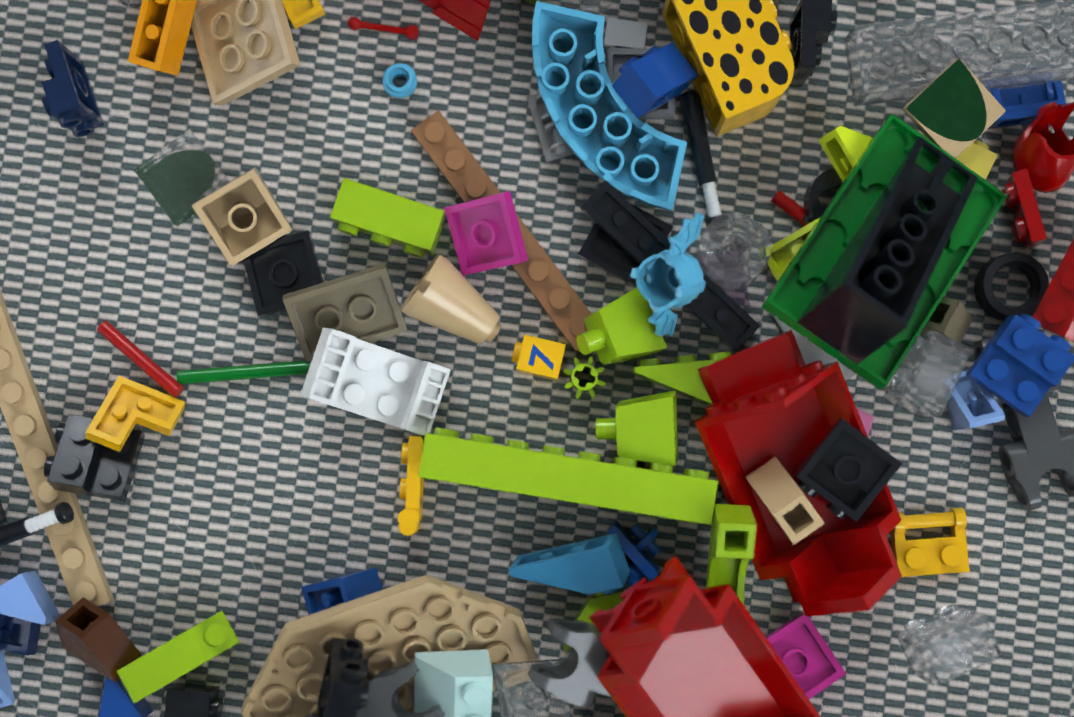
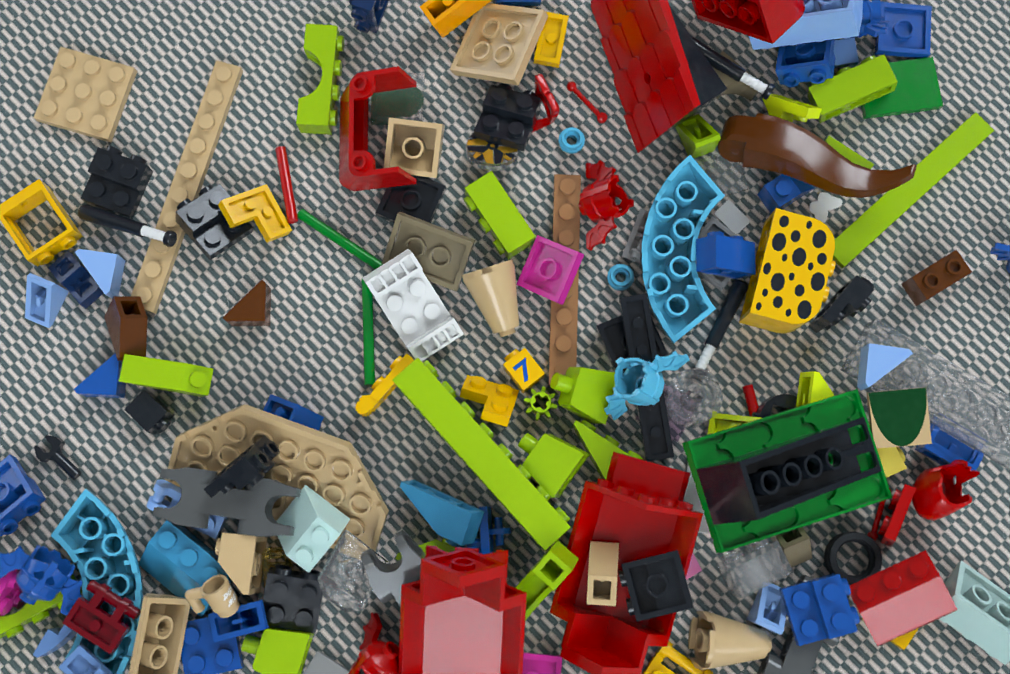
camera: 35 degrees right, 5 degrees down
none -> reddish brown slope [223,280,271,326]
none -> lime arch [296,24,344,135]
none -> red windscreen [339,66,416,191]
none -> green bar [362,279,375,386]
none -> yellow plate [460,375,519,427]
none -> tile [466,132,519,171]
none -> black plate [474,83,541,151]
none -> red piece [532,74,560,133]
none -> red helmet [579,160,634,251]
none -> medium azure plate [607,264,634,291]
none -> tan cone [688,611,772,670]
none -> light blue slope [857,343,913,391]
none -> red hinge [867,487,892,541]

